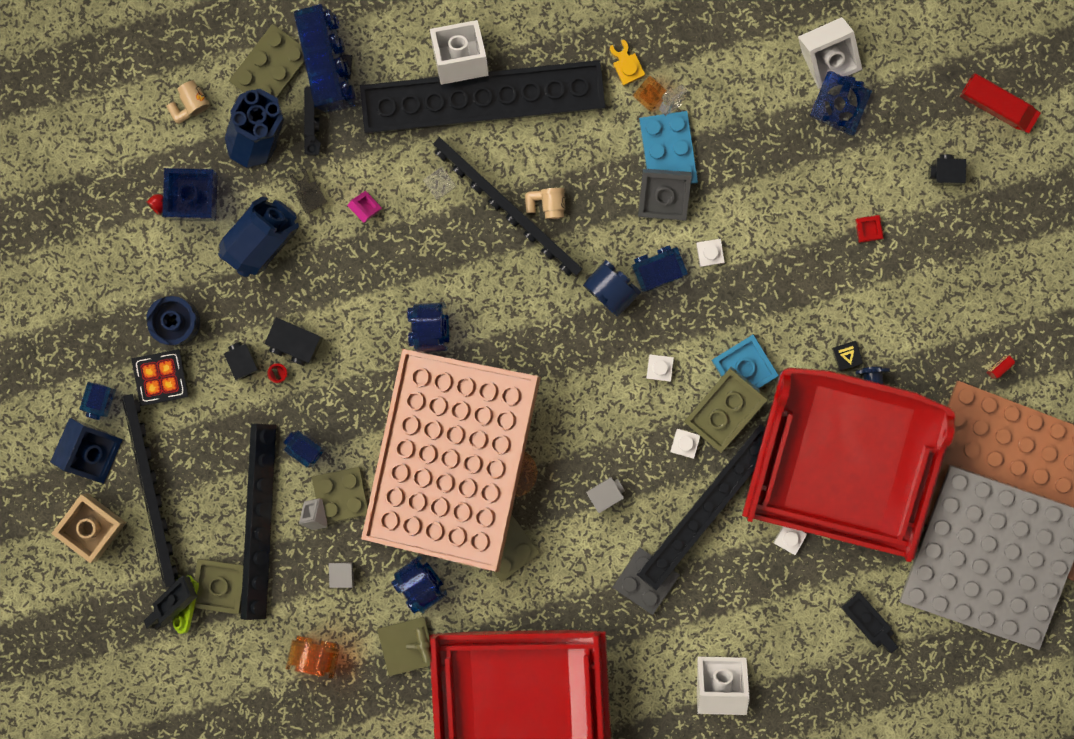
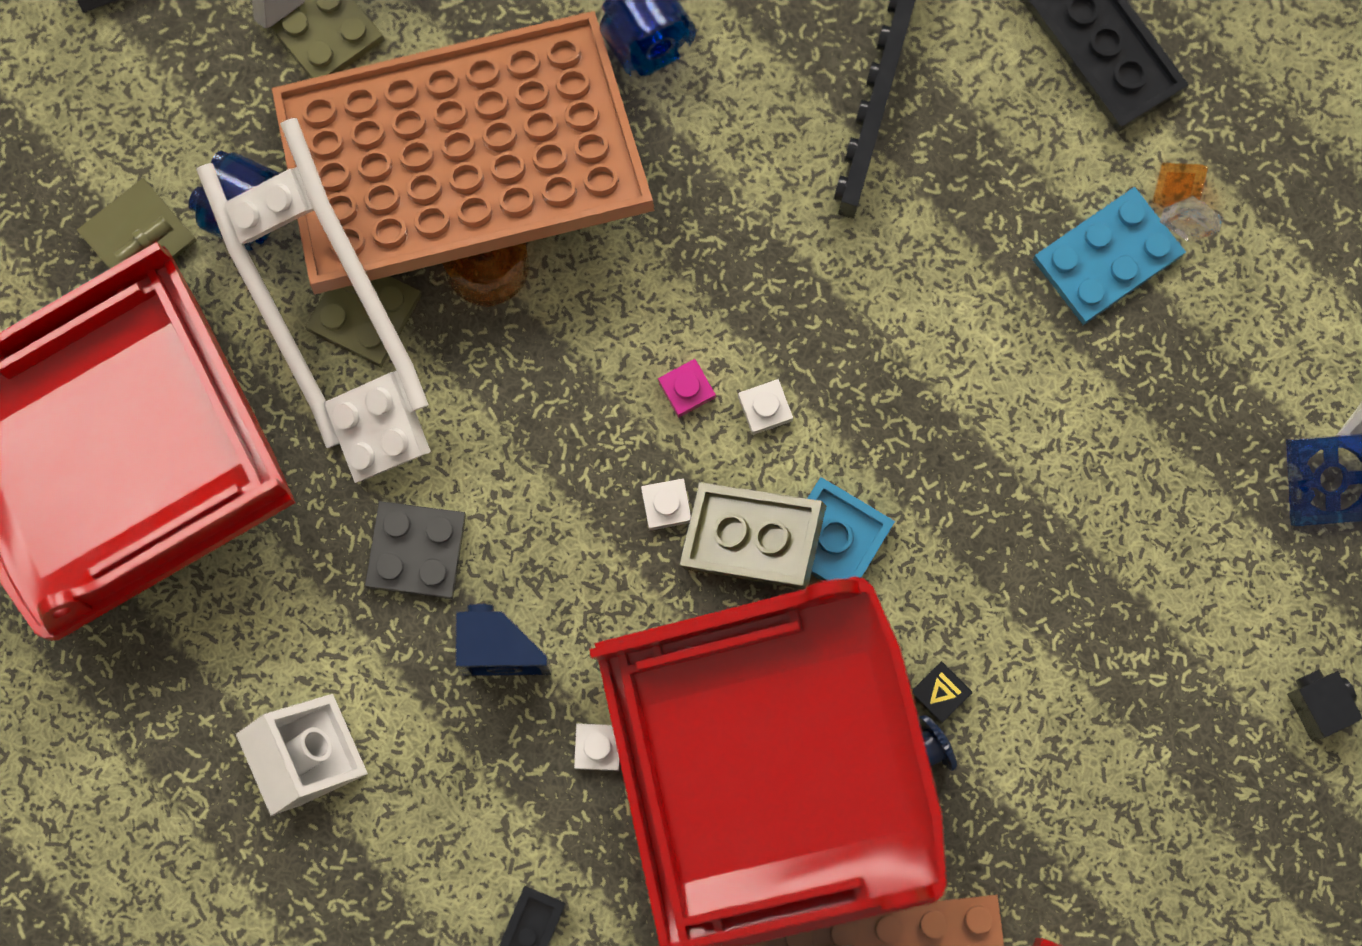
camera: 60 degrees right, 10 degrees down
clear orange brick [285,636,340,679] -> none
light grey slope [329,562,354,588] -> none
tan piece [525,188,566,219] -> none
dark blue brick [583,259,641,317] -> none
light grey brick [586,477,625,513] -> none
yellow plate [610,40,645,86] -> none
clear blue brick [631,245,688,294] -> none
black plate [636,424,765,590] -> none
dark grey plate [638,169,692,221] -> none
white plate [696,239,725,267] -> none
red tile [855,215,884,243] -> none
none -> white plate [196,118,431,483]
none -> dark blue slope [456,604,552,676]
none -> dark pink plate [658,359,716,418]

